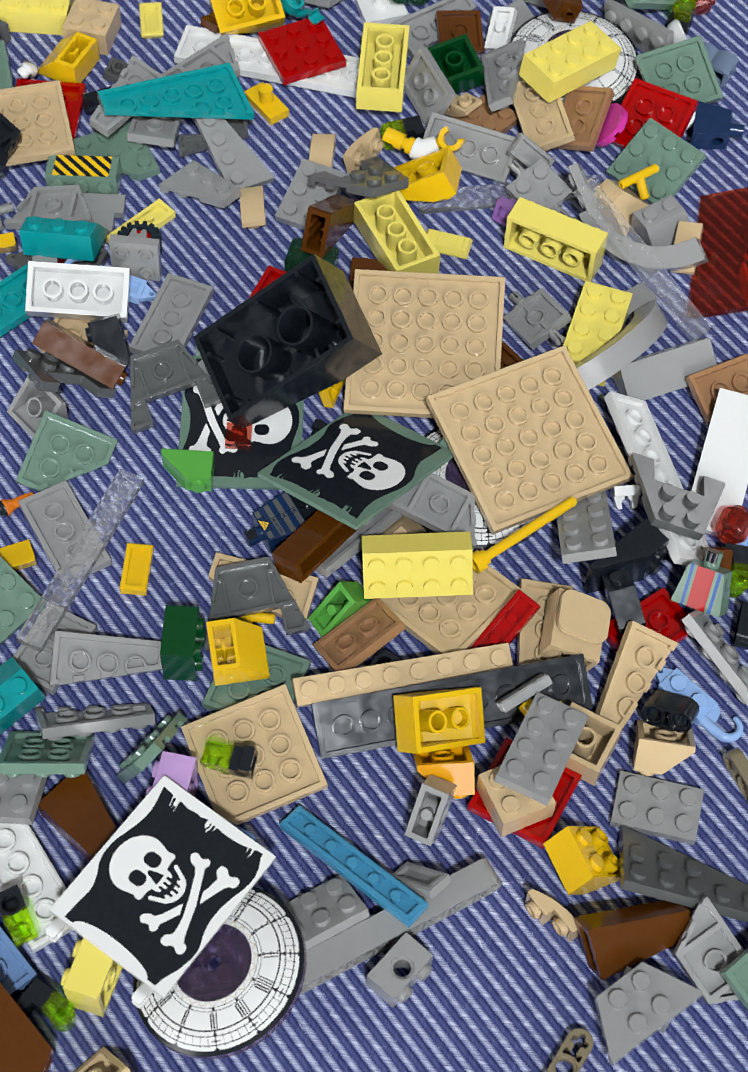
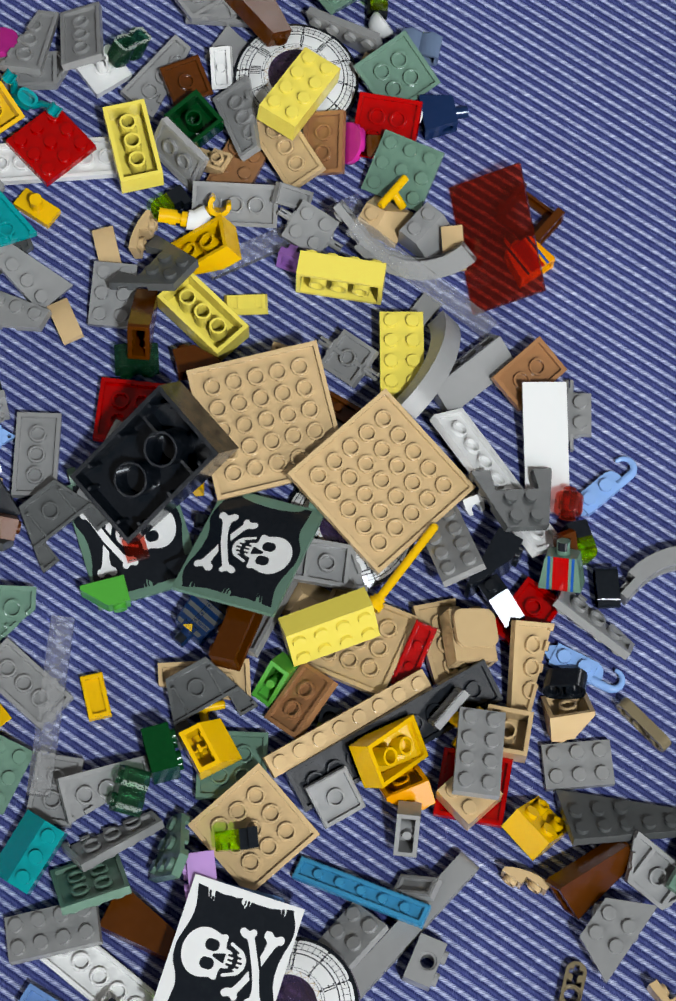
camera: 20 degrees left, 10 degrees up
none -> clear green brick [107,764,151,818]
none -> light grey tile [304,765,366,829]
none -> reddish brown slope [367,135,382,157]

